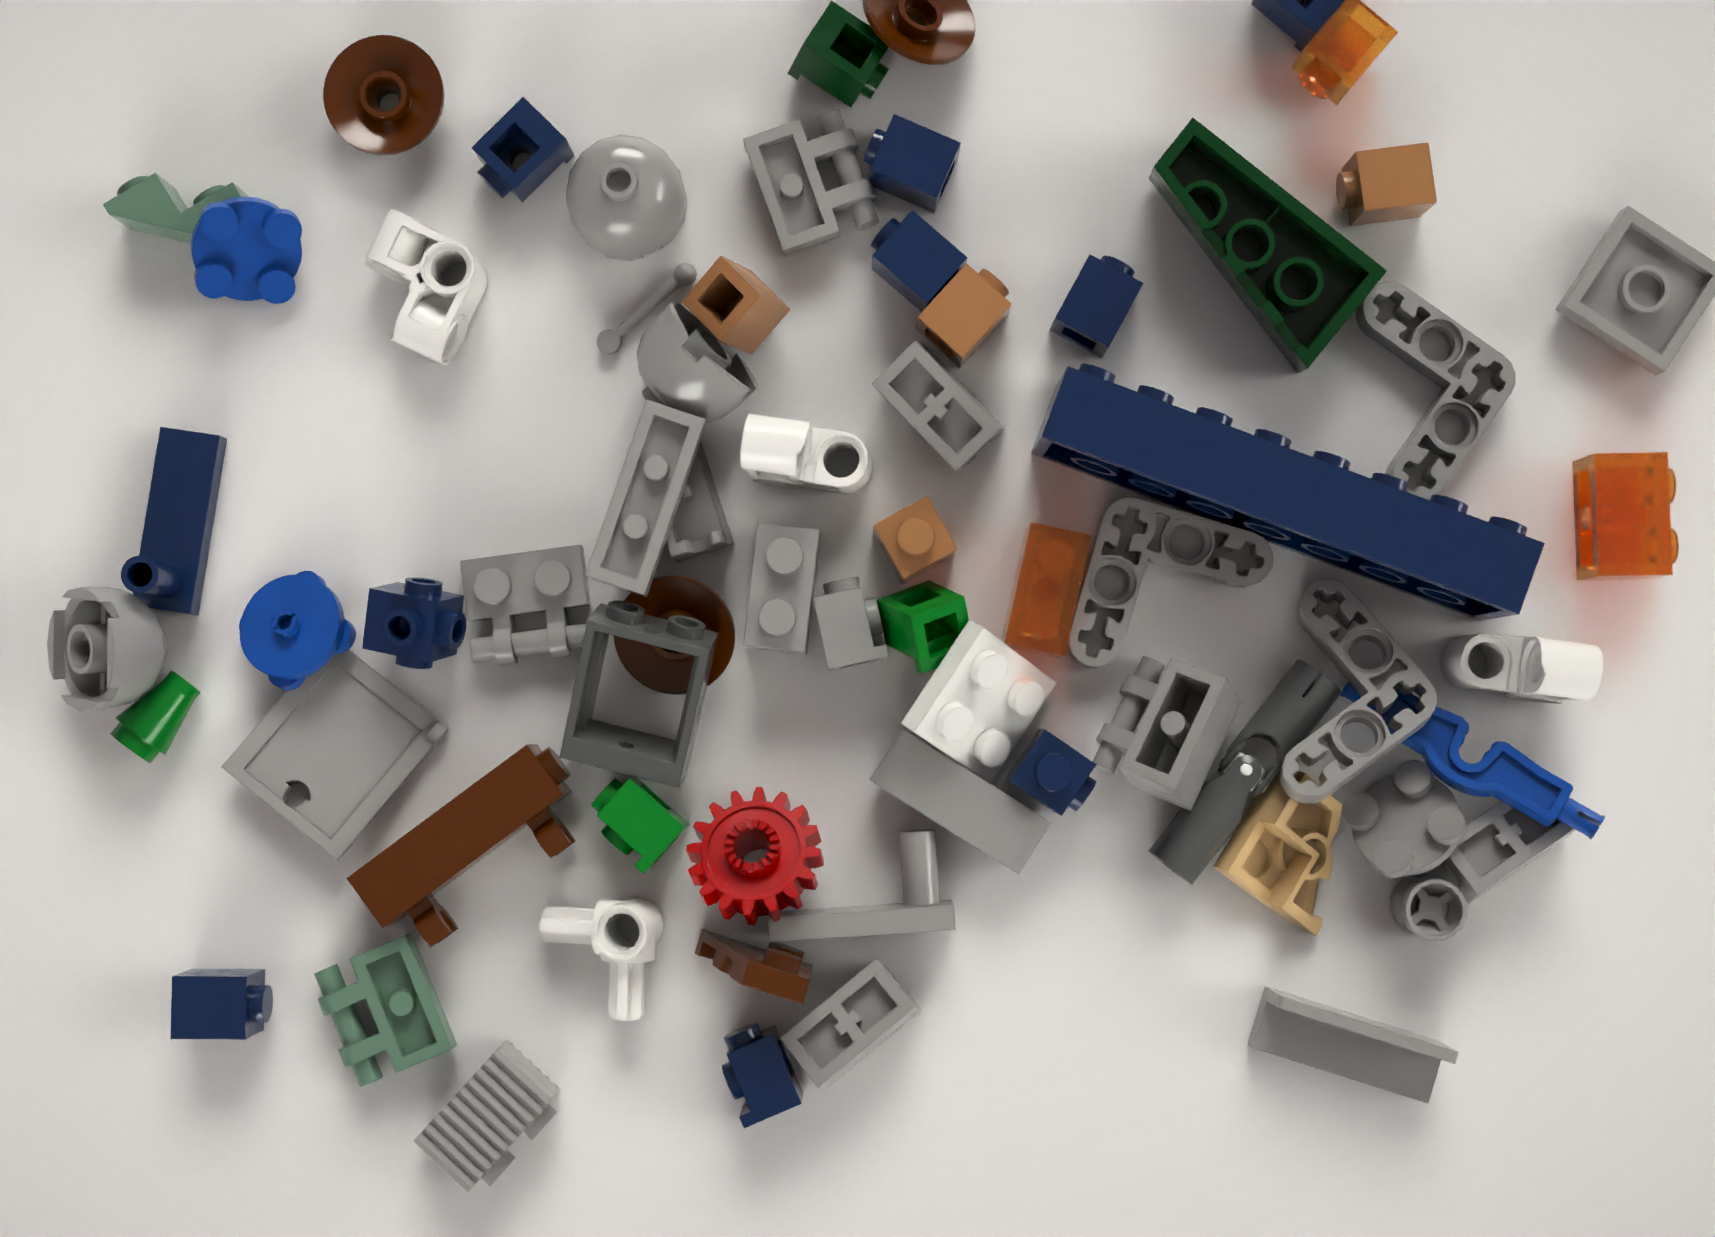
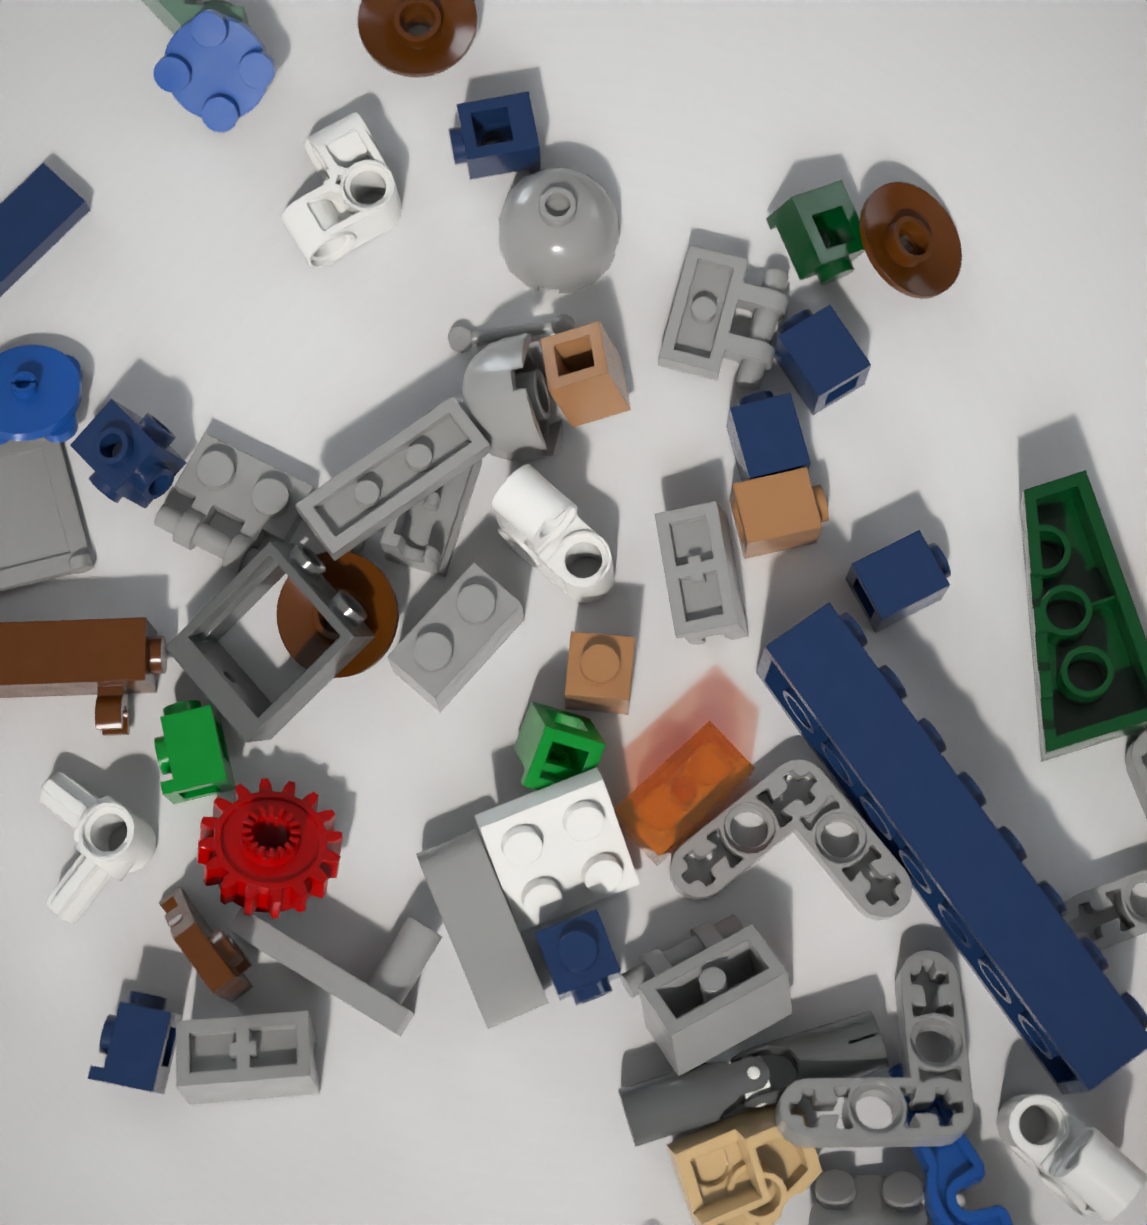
camera: 35 degrees right, 10 degrees down
light grey brick [813,577,889,671] -> none

